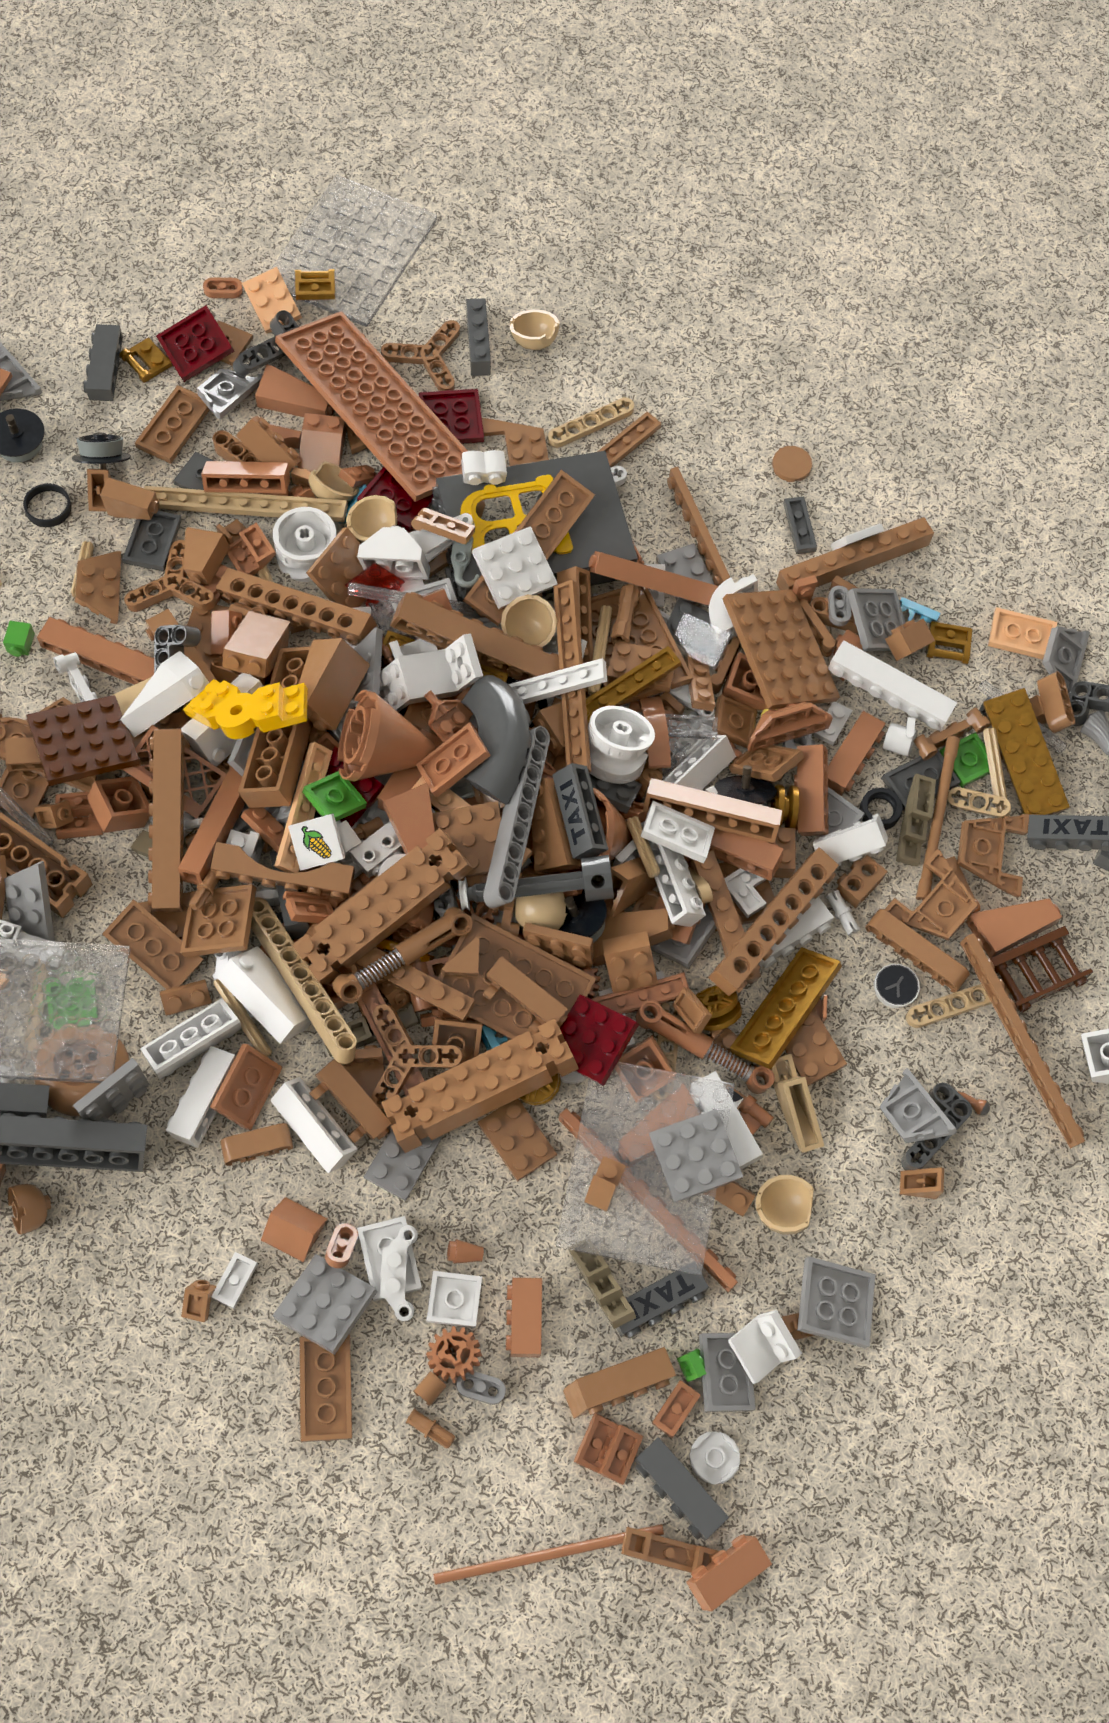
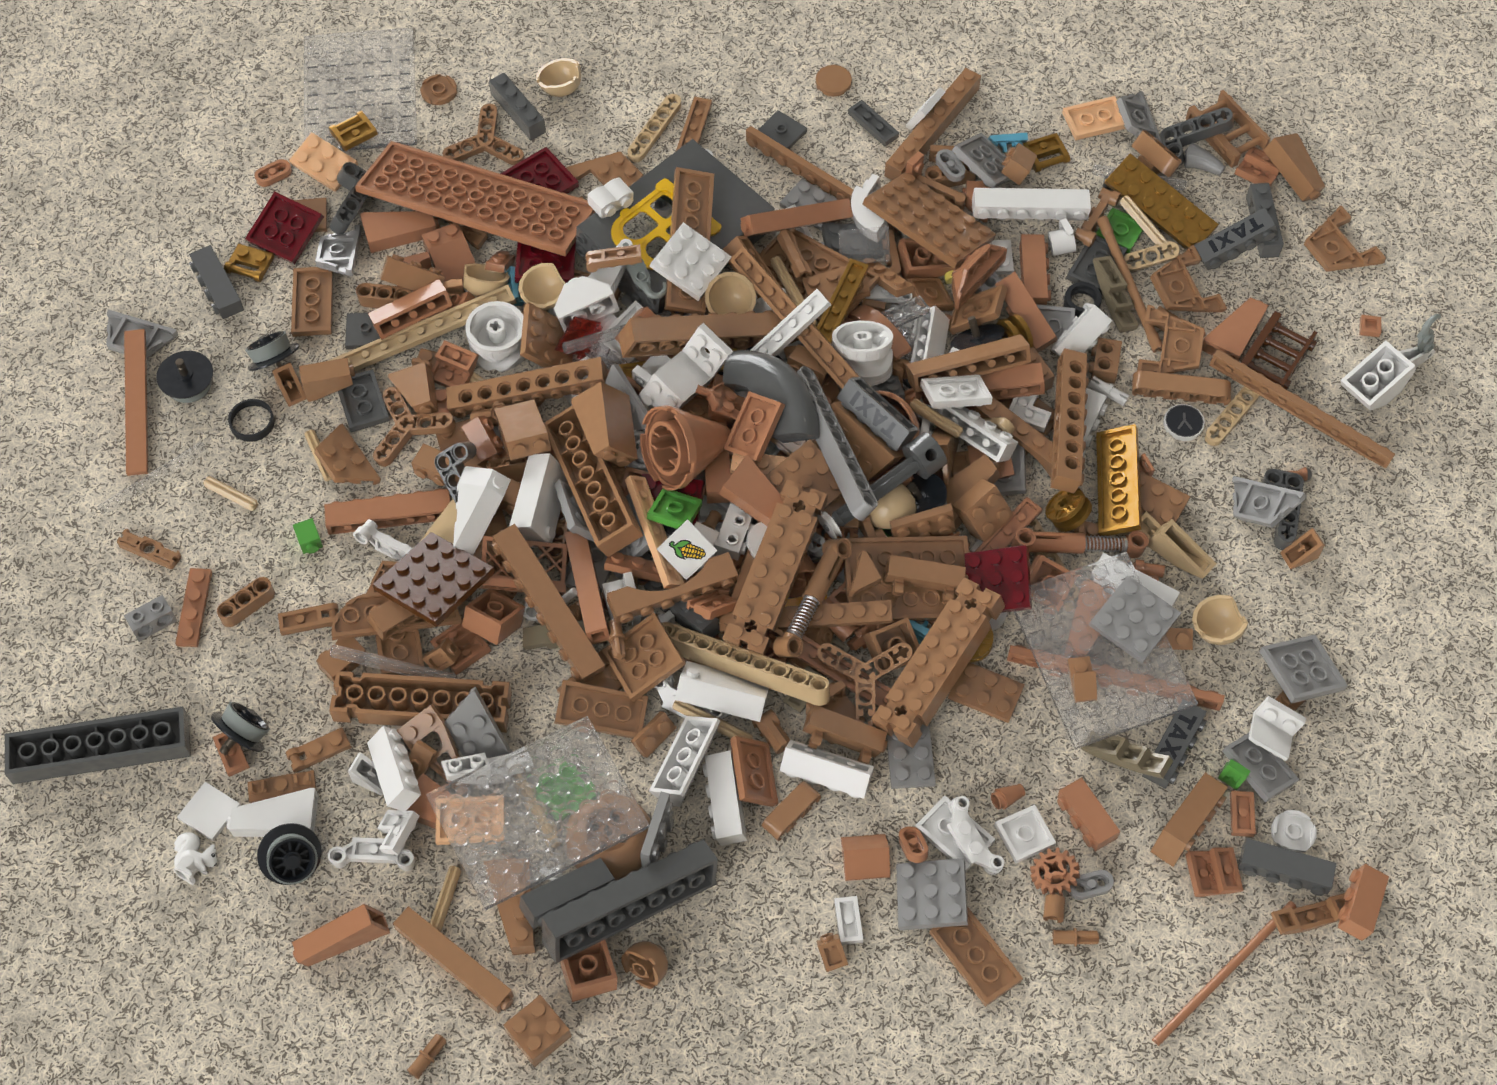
camera: 25 degrees left, 5 degrees down
yellow plate [183,679,308,739] -> none
medium nougat tile [672,987,712,1034] -> none
none -> medium nougat tile [420,74,457,105]
none -> medium nougat piece [752,709,790,755]
none -> dark grey plate [758,110,807,149]

